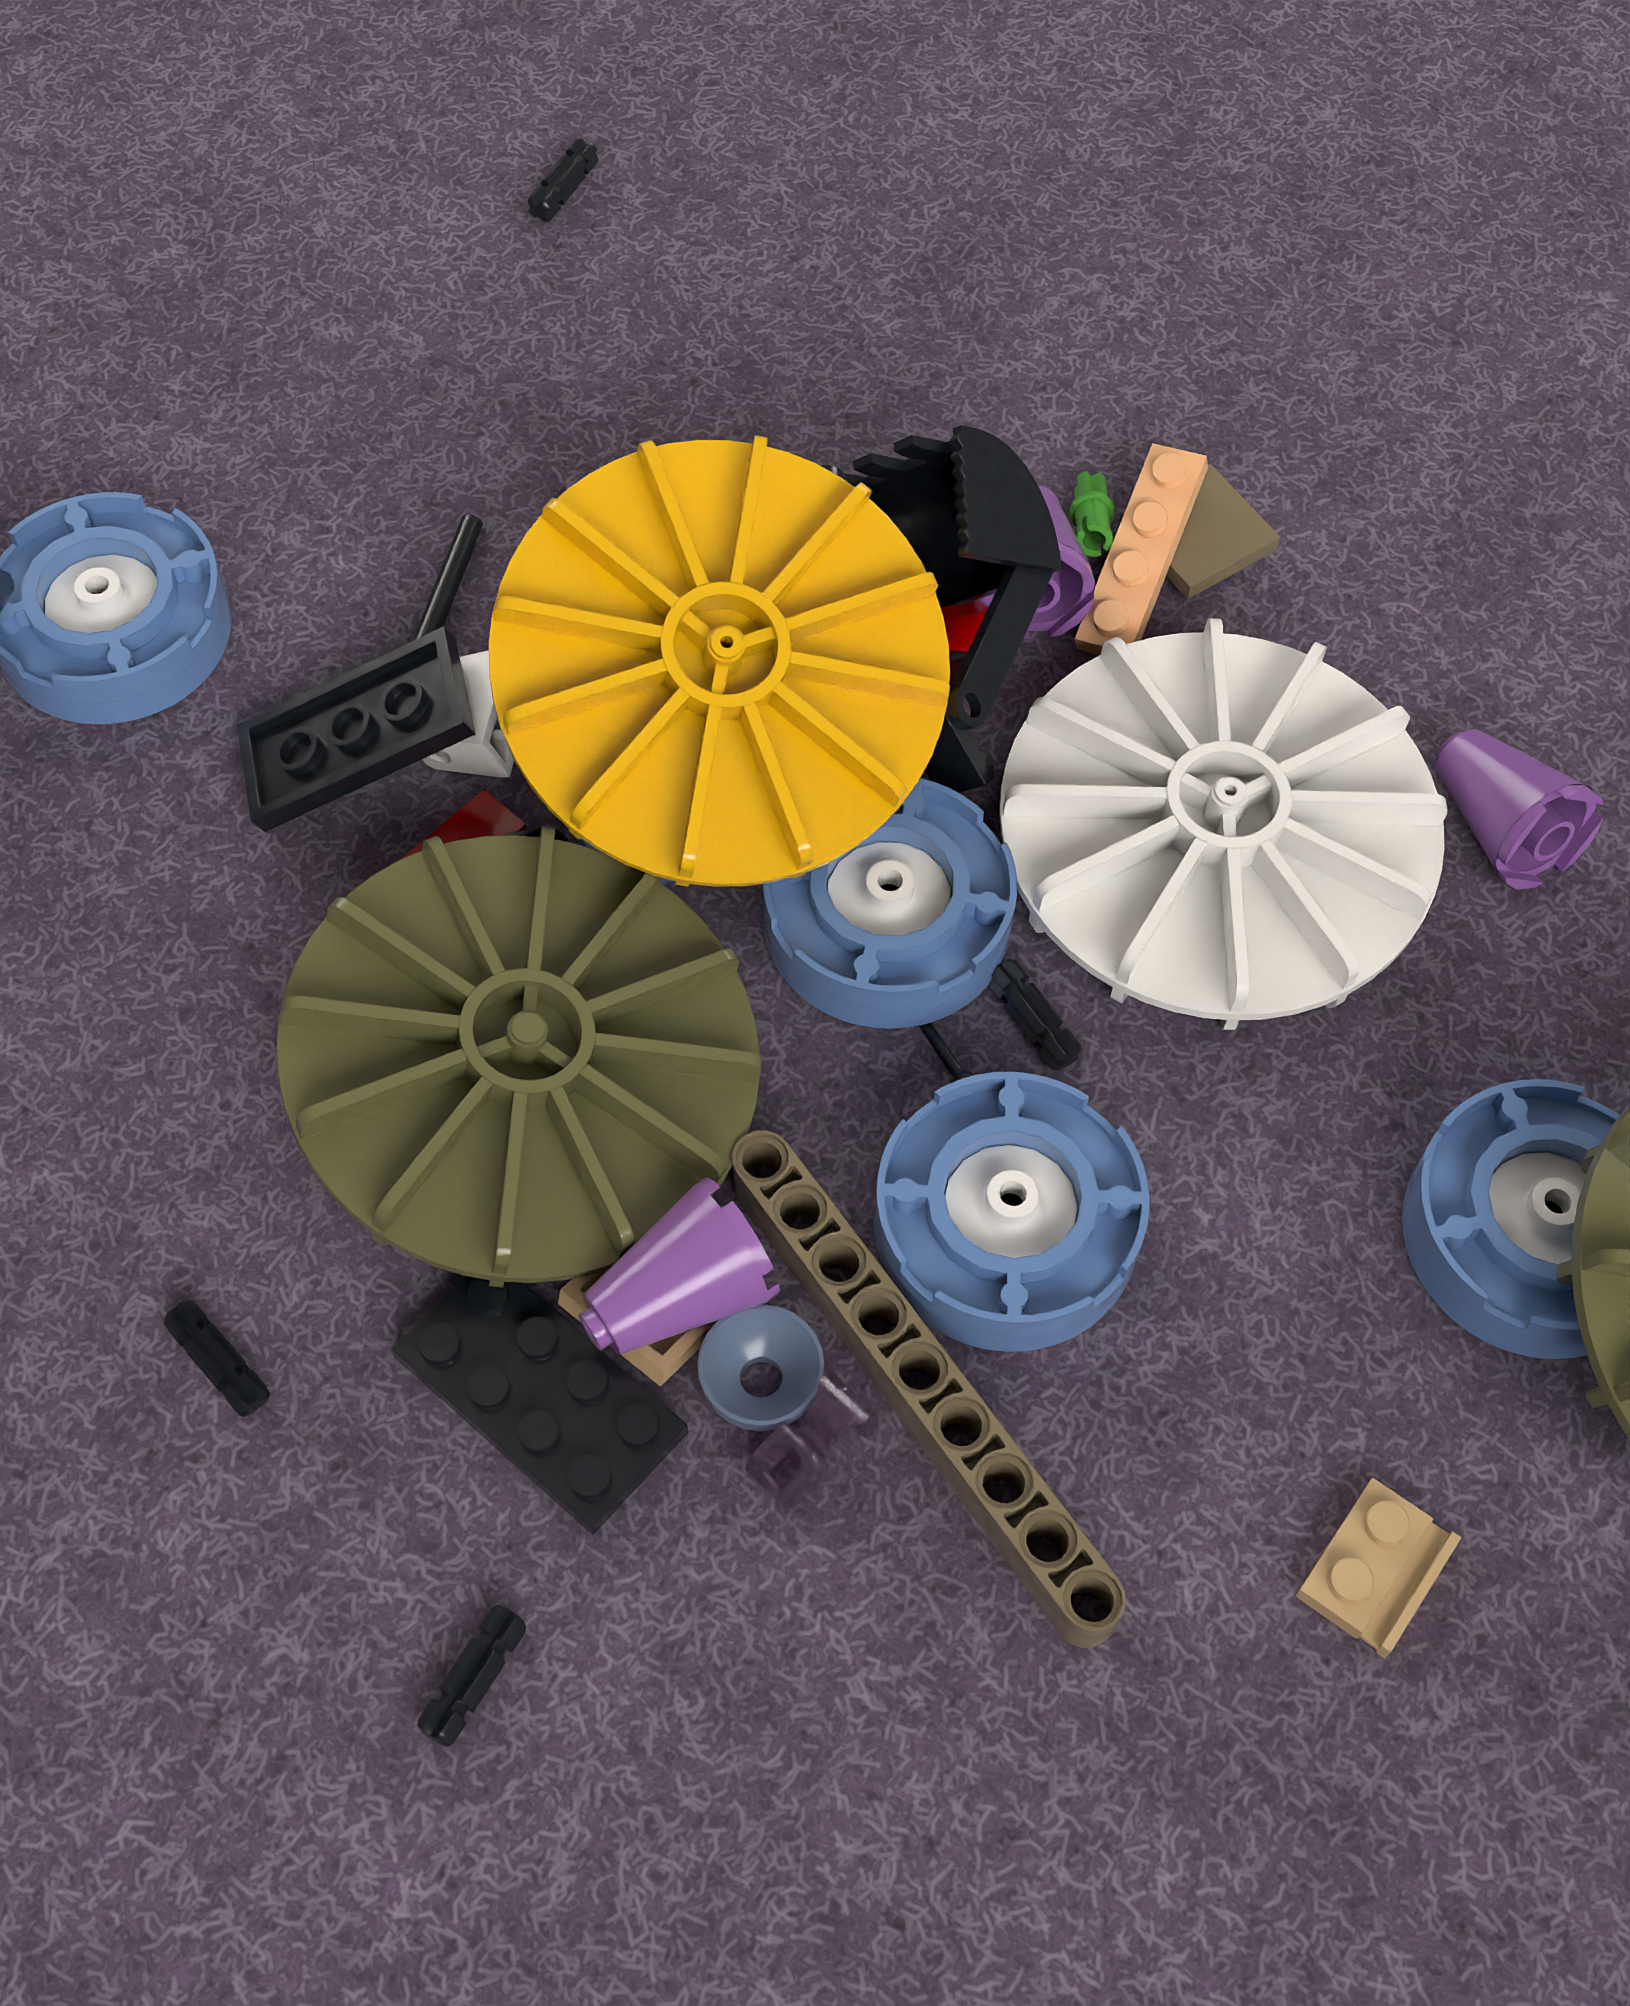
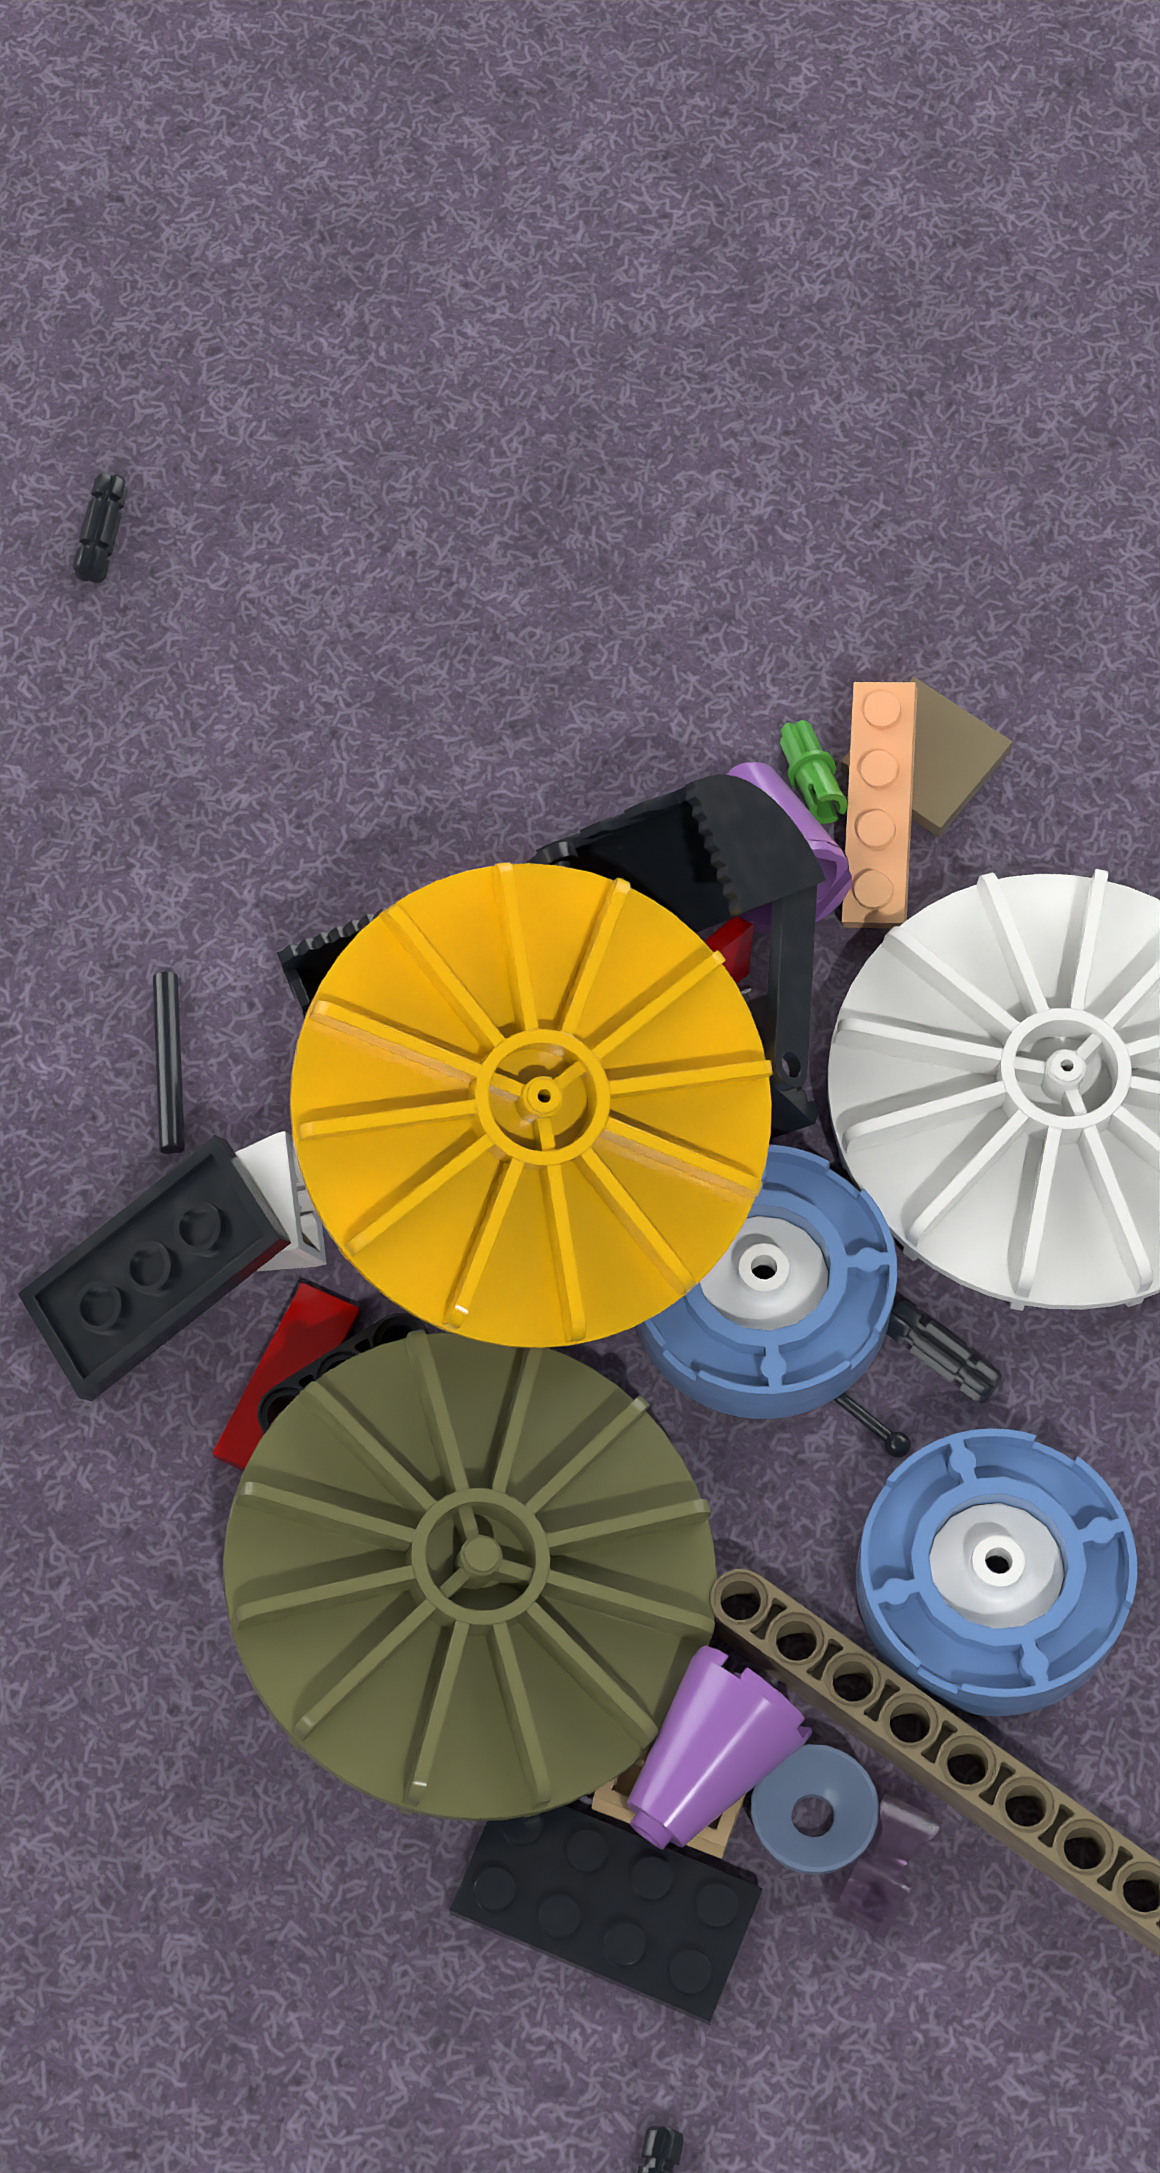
camera: 15 degrees left, 5 degrees up
black axle [163,1300,270,1417] -> none

